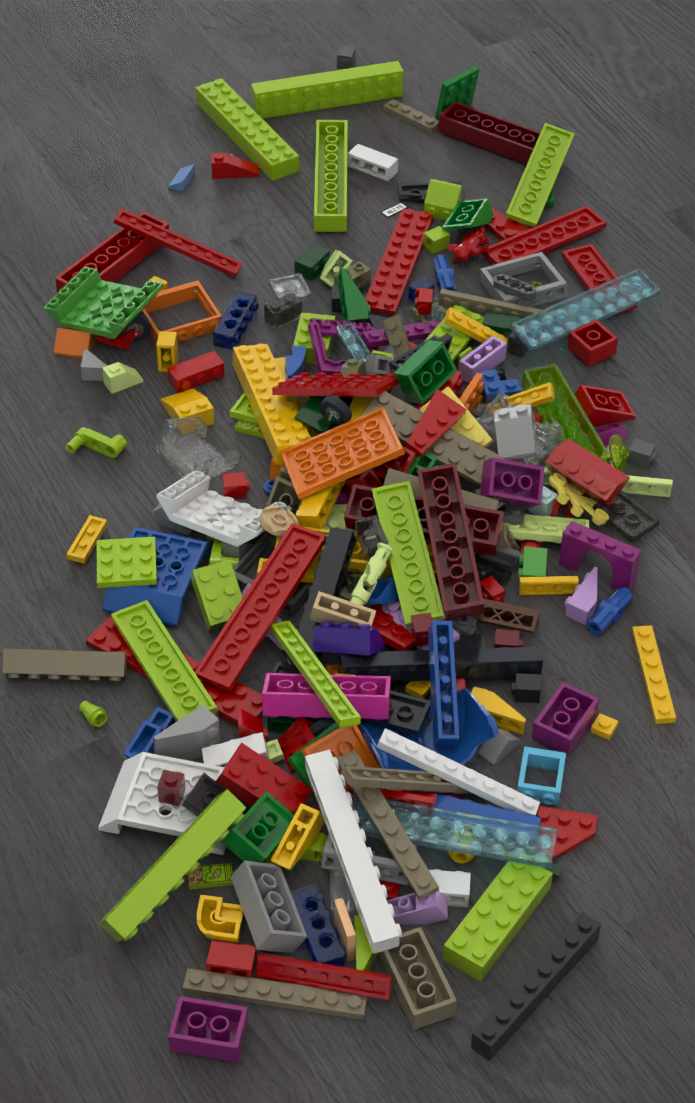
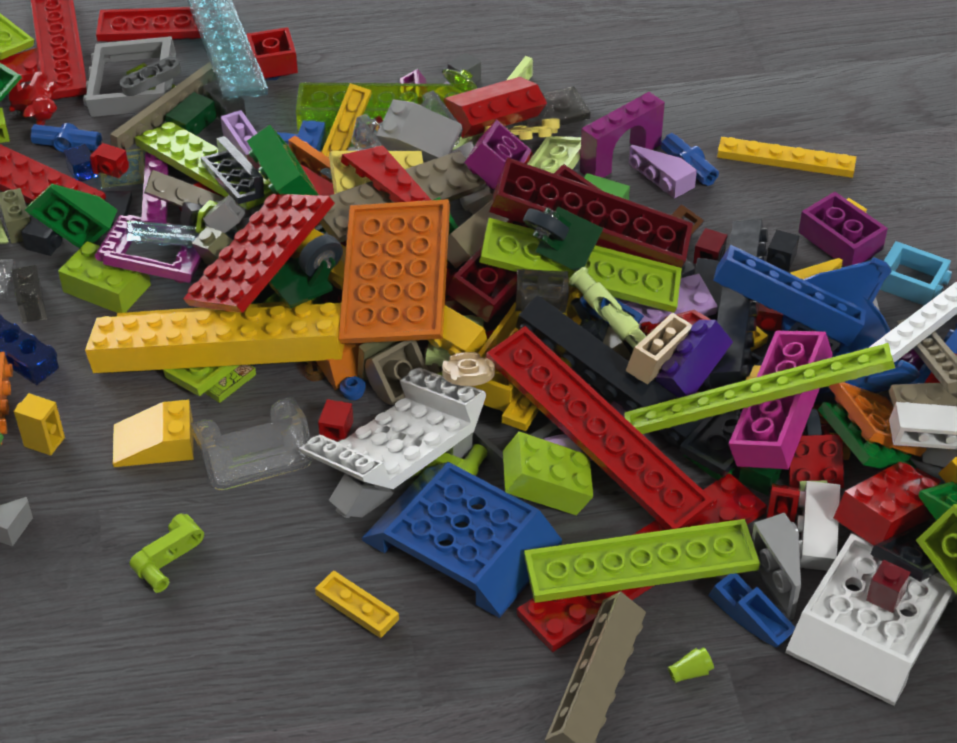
camera: 70 degrees left, 0 degrees up
lime plate [97,537,157,588] -> none
yellowish green slope [102,362,143,394] -> none
red brick [167,351,225,393] -> none
blue slope [285,346,306,379] -> none
dark red brick [411,613,433,646] -> none
yellow plate [445,307,508,350] -> none
yellow tile [518,576,579,595] -> none
red slope [570,385,636,427] -> none
none -> dark green plate [523,207,604,272]

